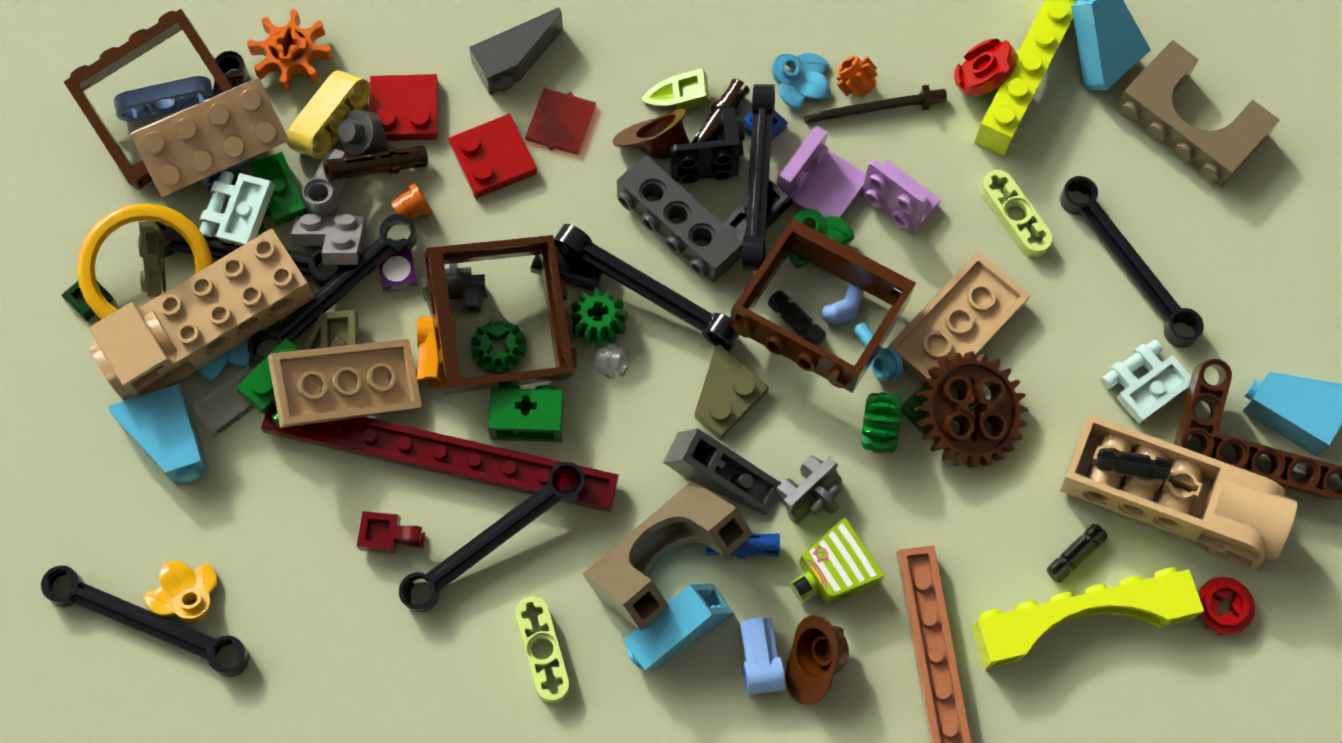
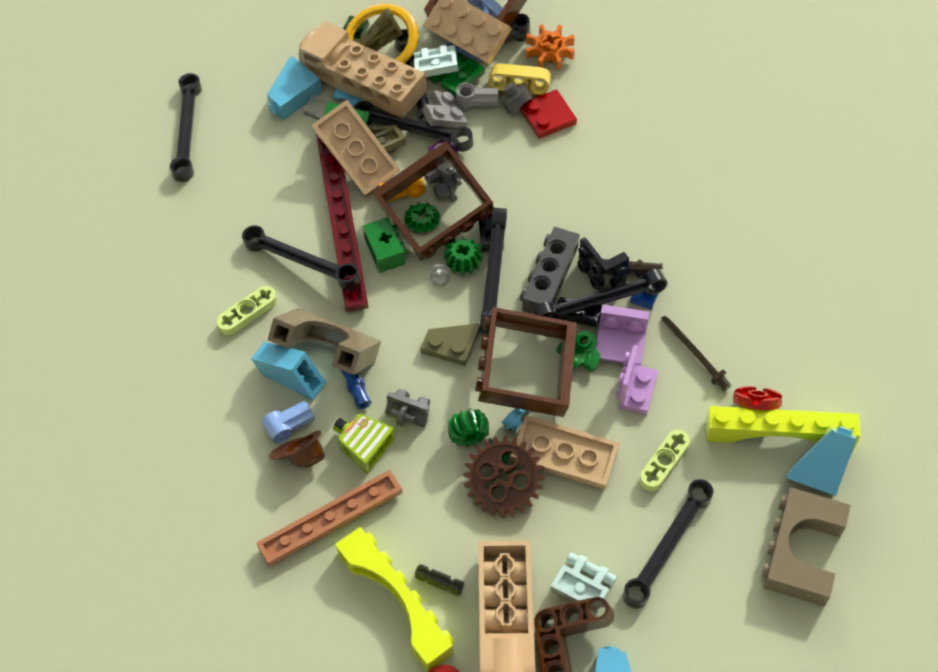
camera: 70 degrees right, 10 degrees down
yellow plate [143,561,217,623] -> none
dark brown pin [323,145,428,182] -> none
dark red plate [357,511,426,554] -> none
orange piece [391,183,433,220] -> none
red plate [448,113,537,199] -> none
dark grey slope [469,7,563,95] -> none
clear red piece [525,88,596,155] -> none
reddish brown piece [613,109,690,159] -> none
plate [642,68,710,109] -> none
dark grey slope [663,428,781,515] -> none
pearl dark grey axle [768,290,826,346] -> none
medium azure plate [772,52,831,111] -> none
light blue arm [822,284,864,325] -> none
orange gear [836,56,878,97] -> none
pearl dark grey axle [1096,448,1171,480] -> none

